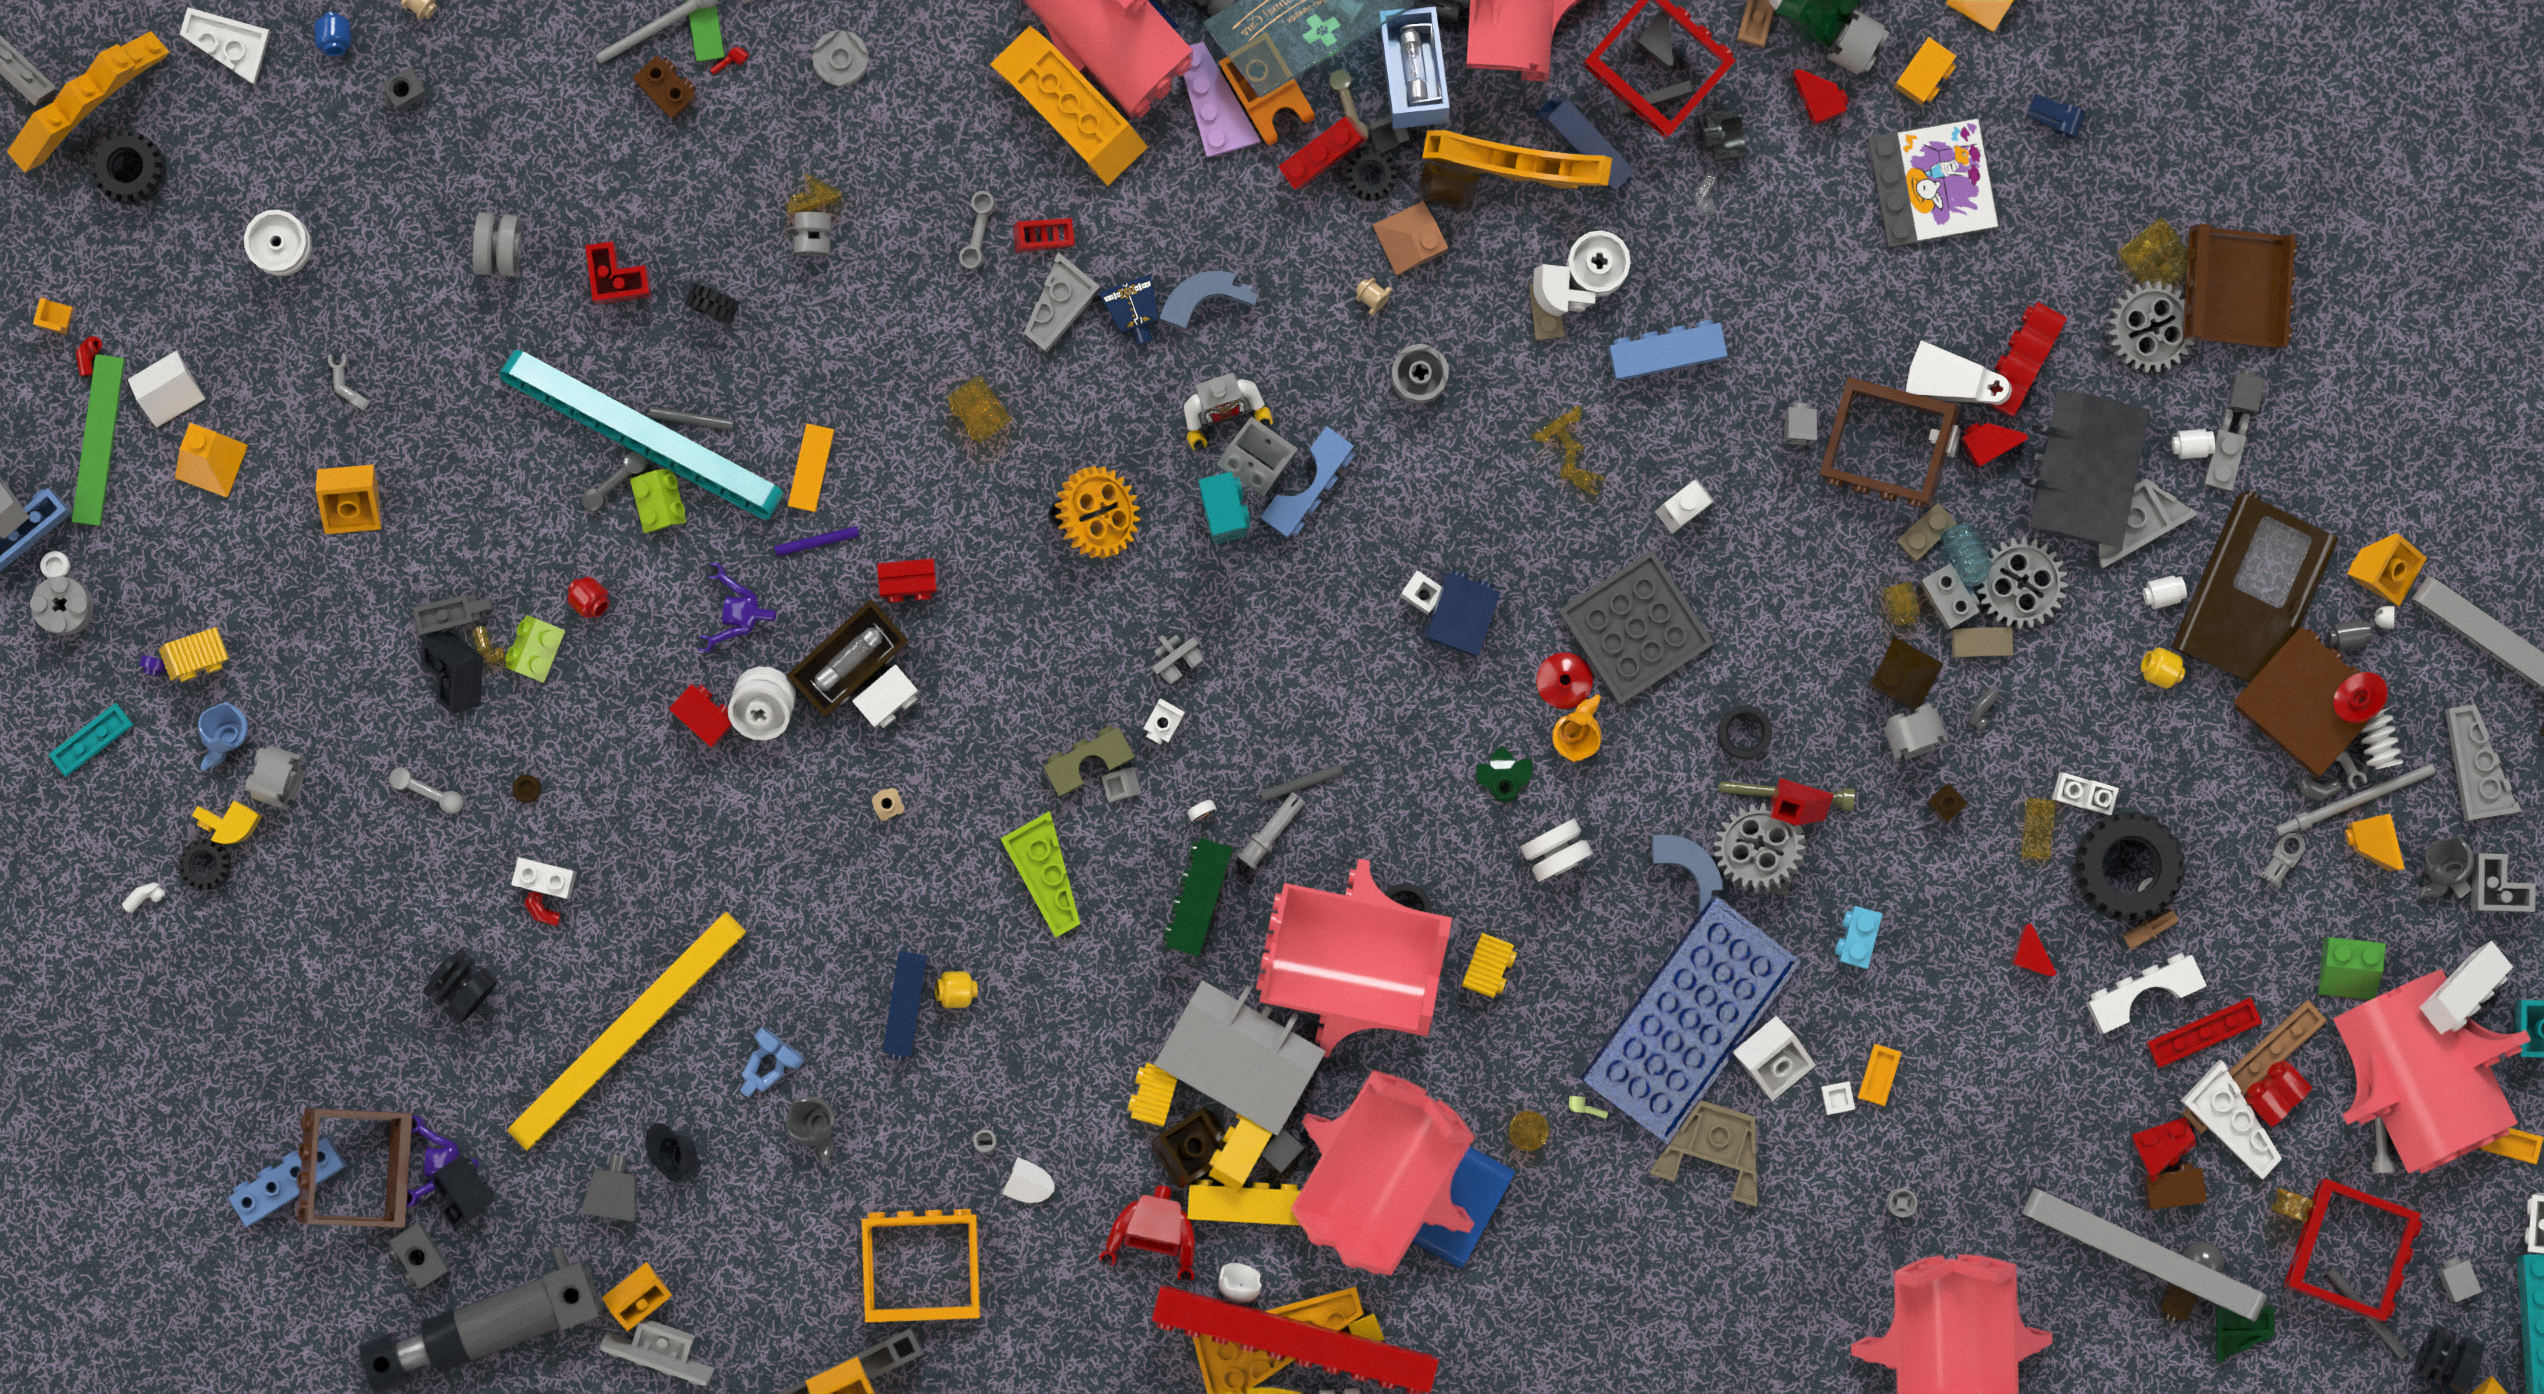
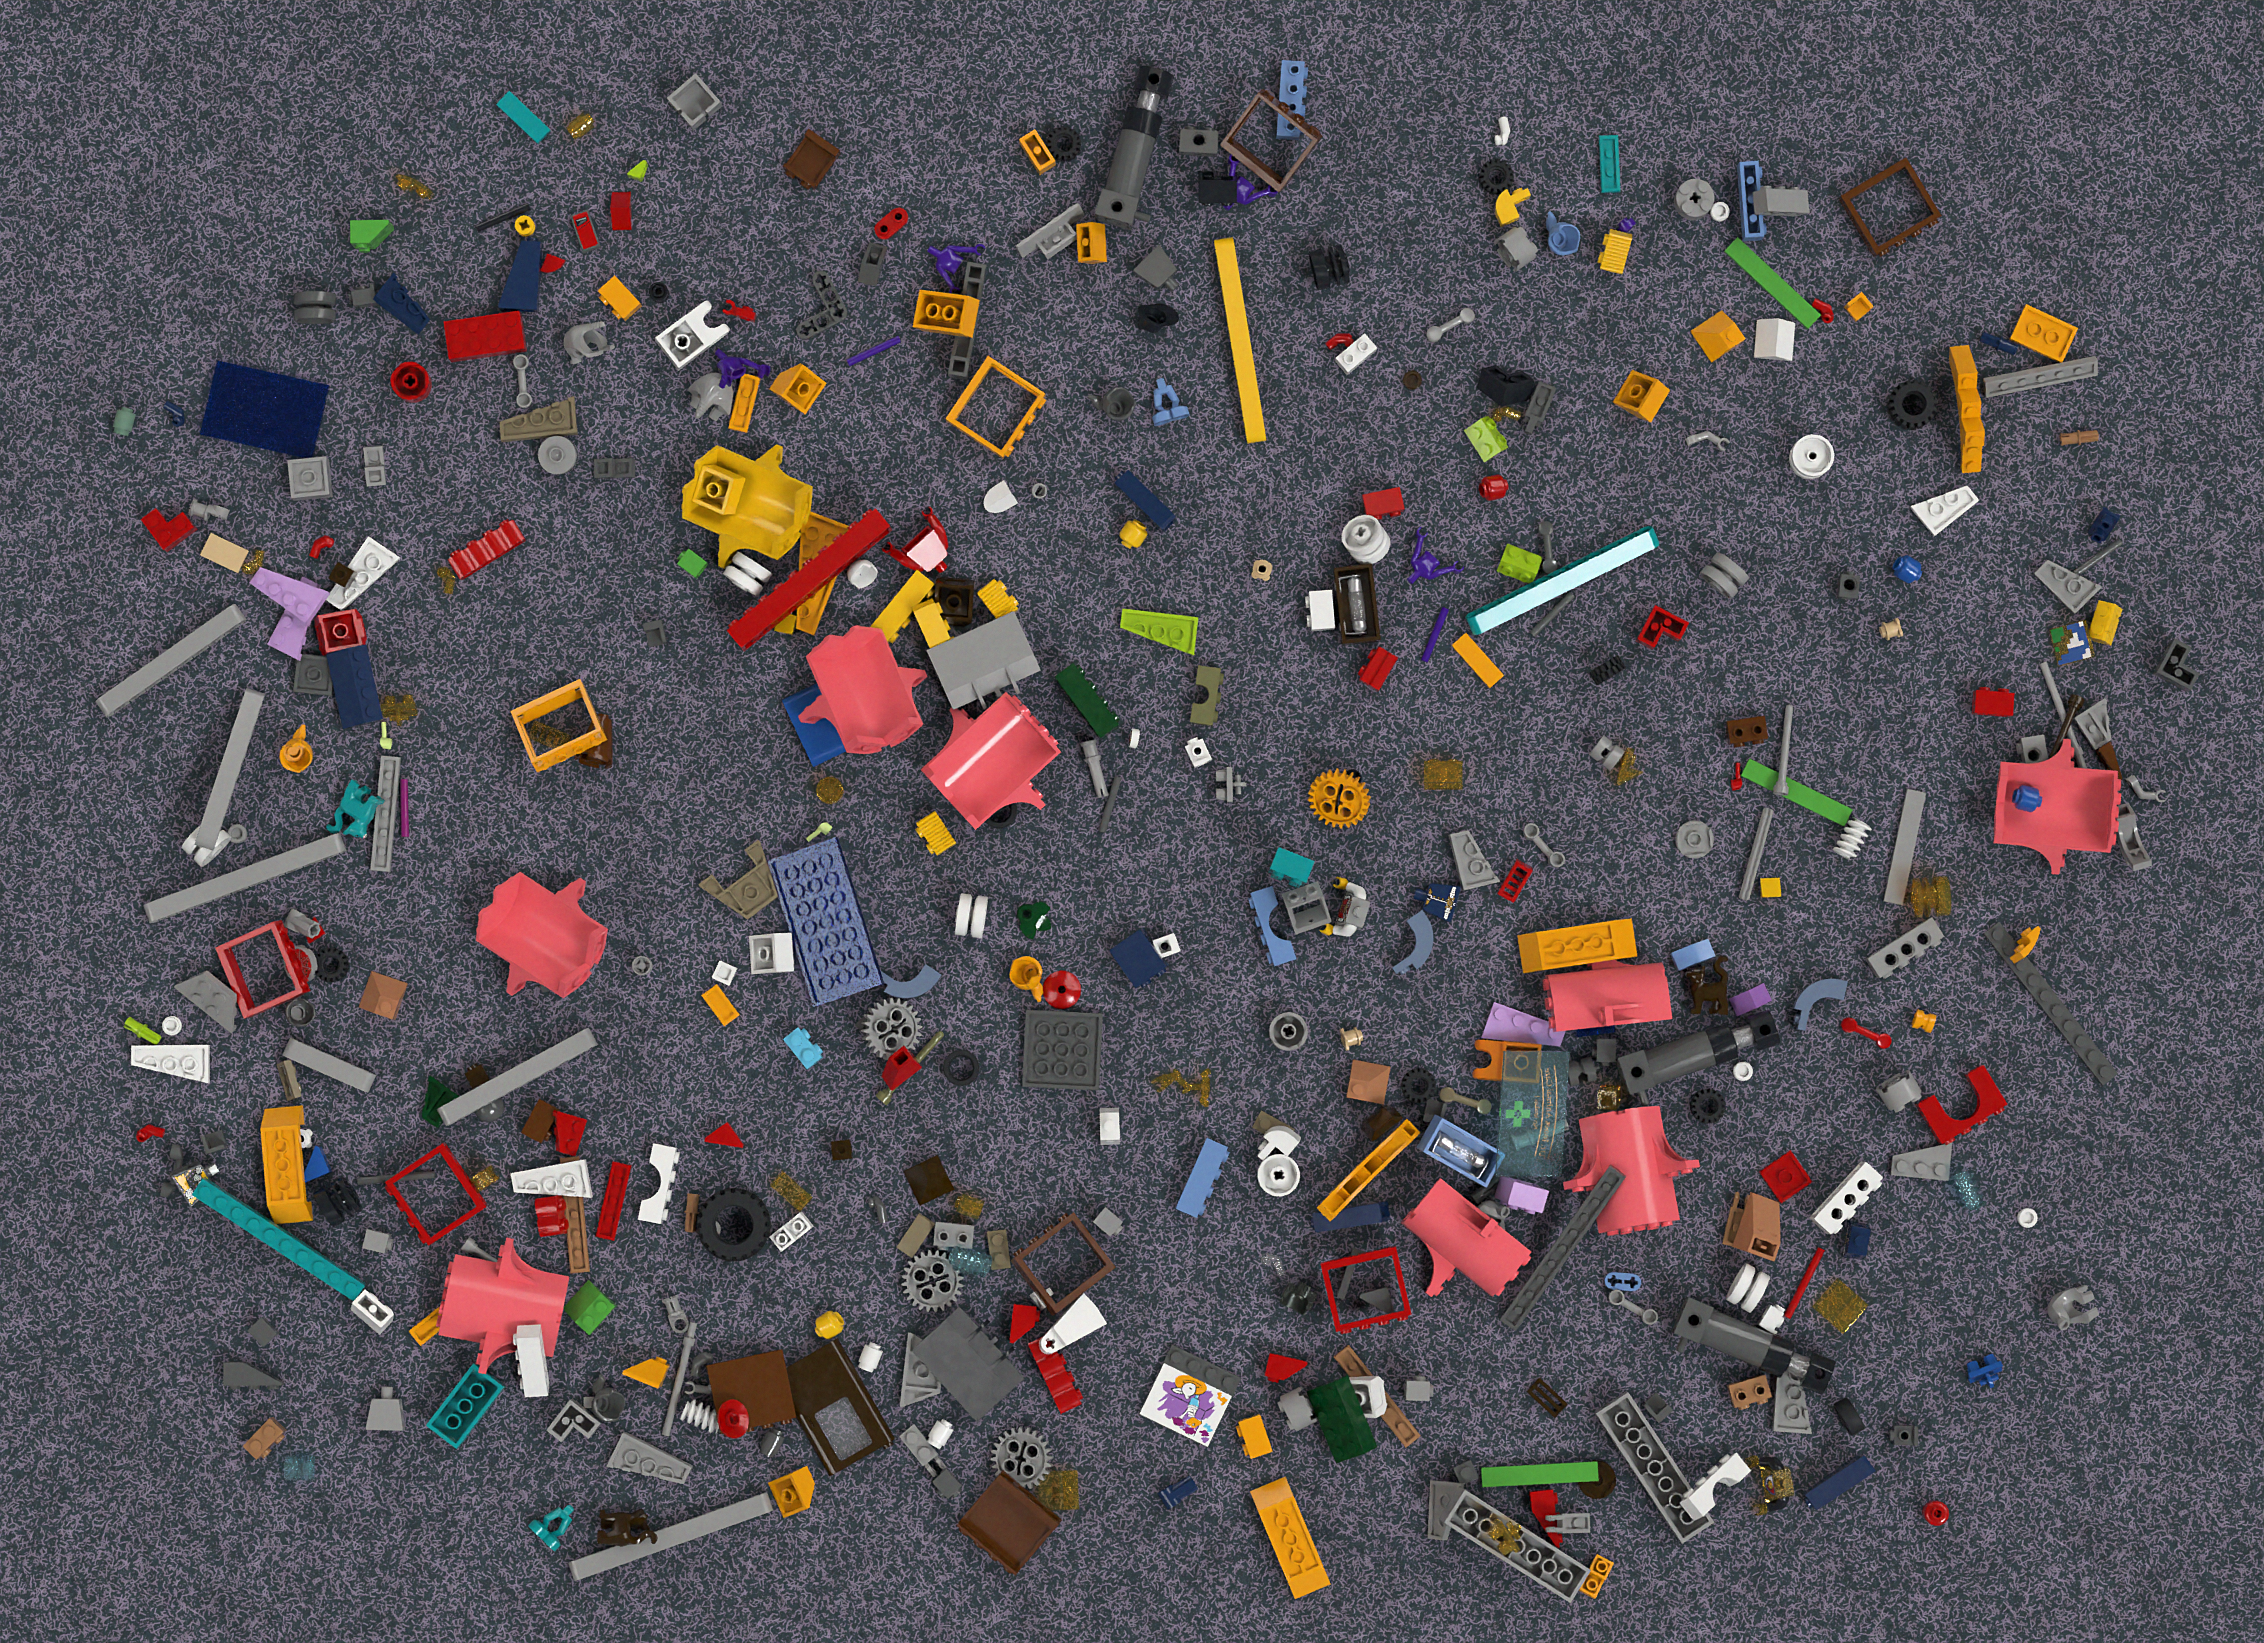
camera: 130 degrees right, 0 degrees up
light grey slope [1101,767,1141,803] -> none
dark grey panel [1261,1128,1304,1173] -> none
red brick [1278,116,1367,190] -> none
light grey brick [1884,704,1949,761] -> none
white hinge [2374,606,2394,629] -> none

